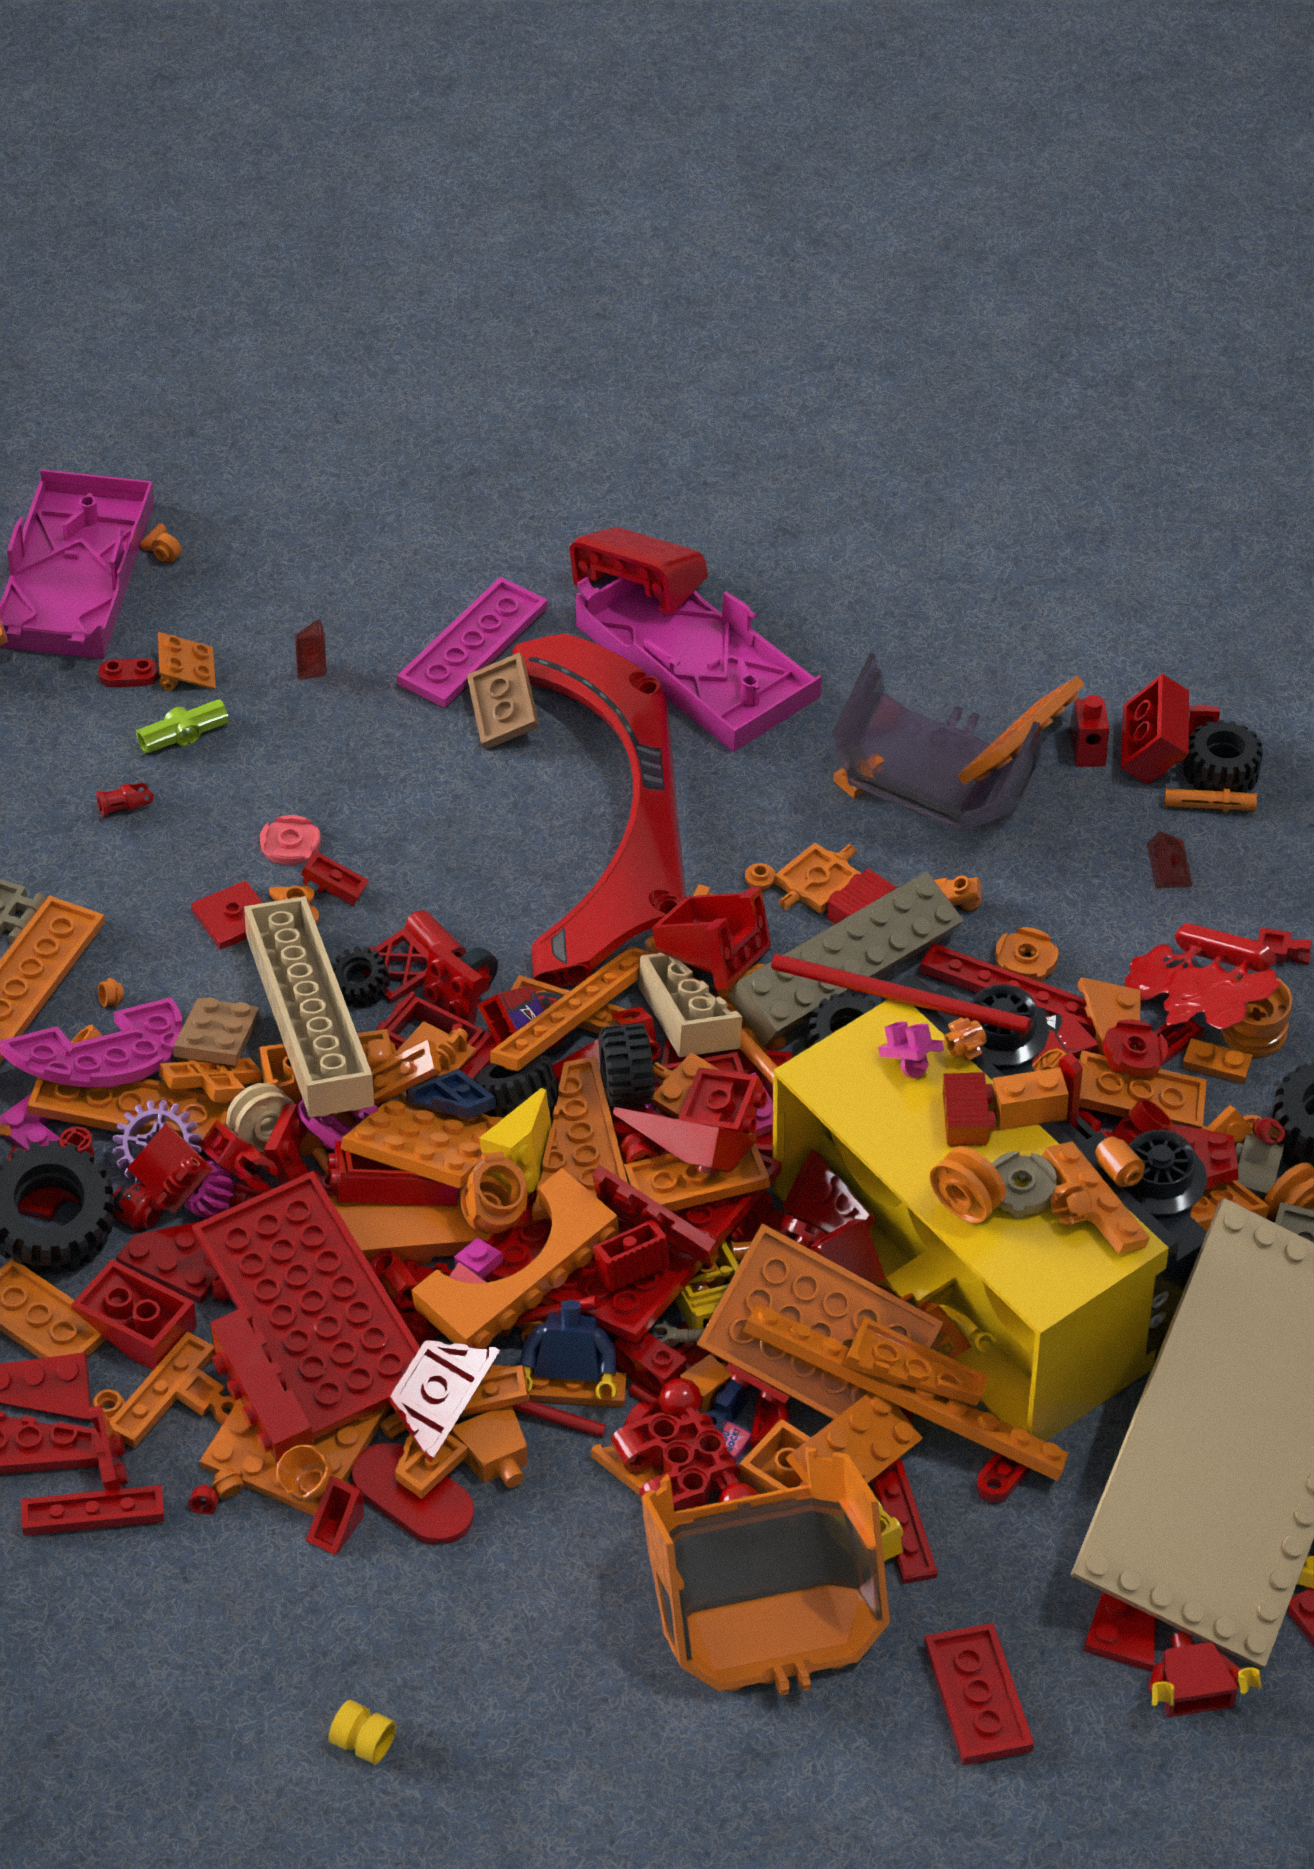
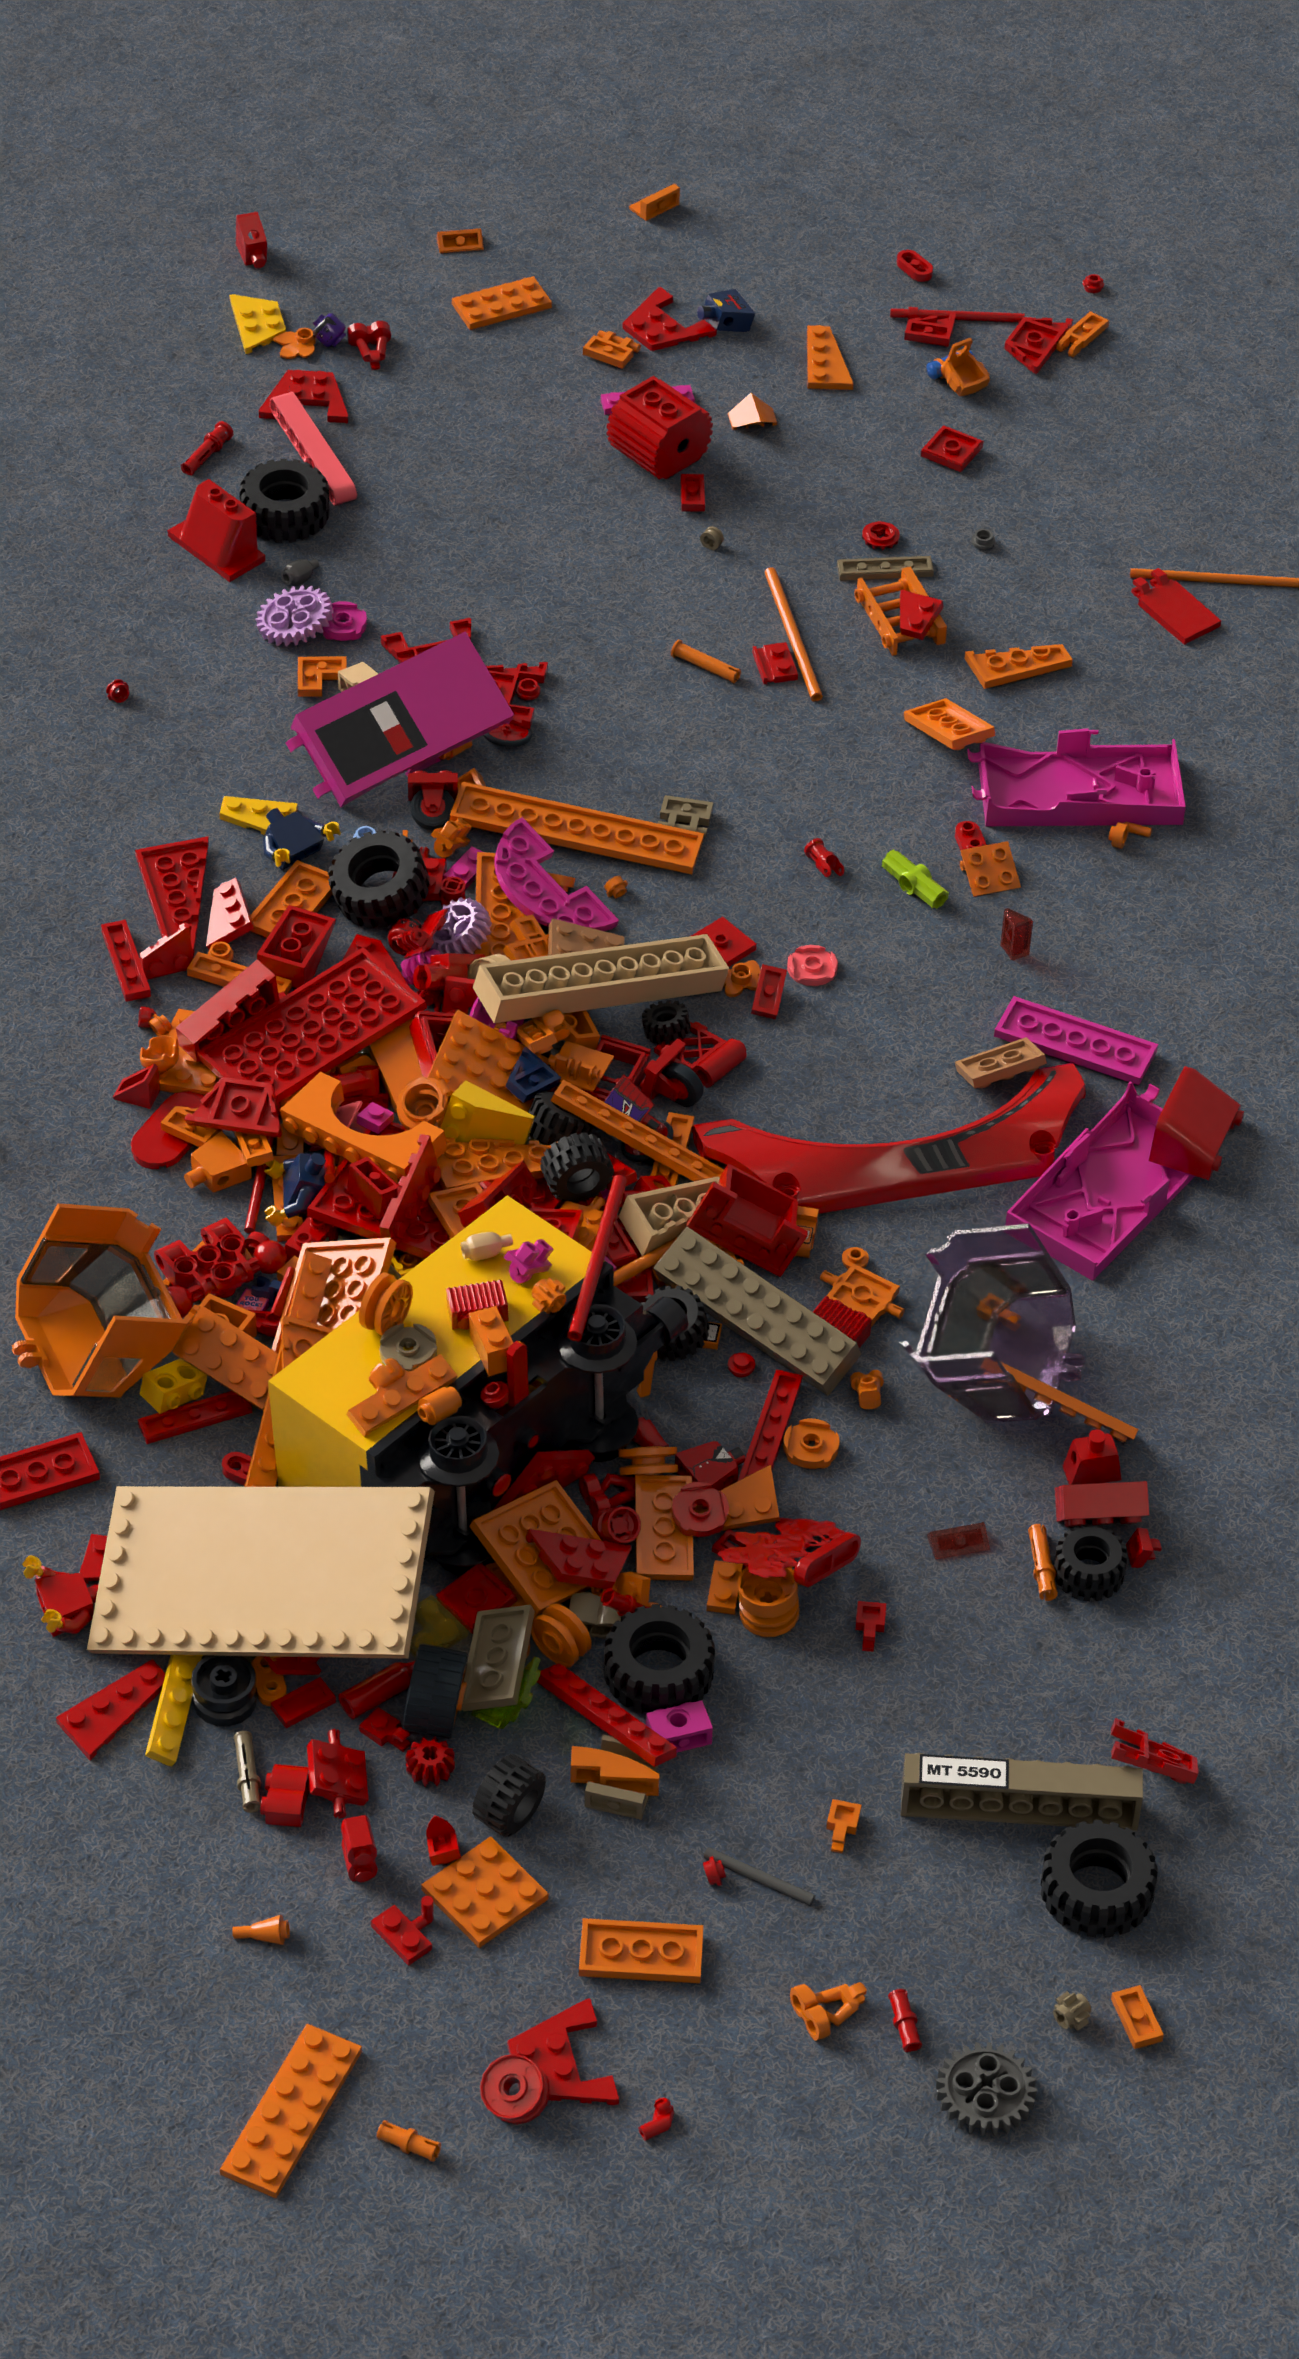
camera: 80 degrees right, 0 degrees up
none -> tan plant [460,1232,513,1261]
none -> red plate [481,1381,509,1408]

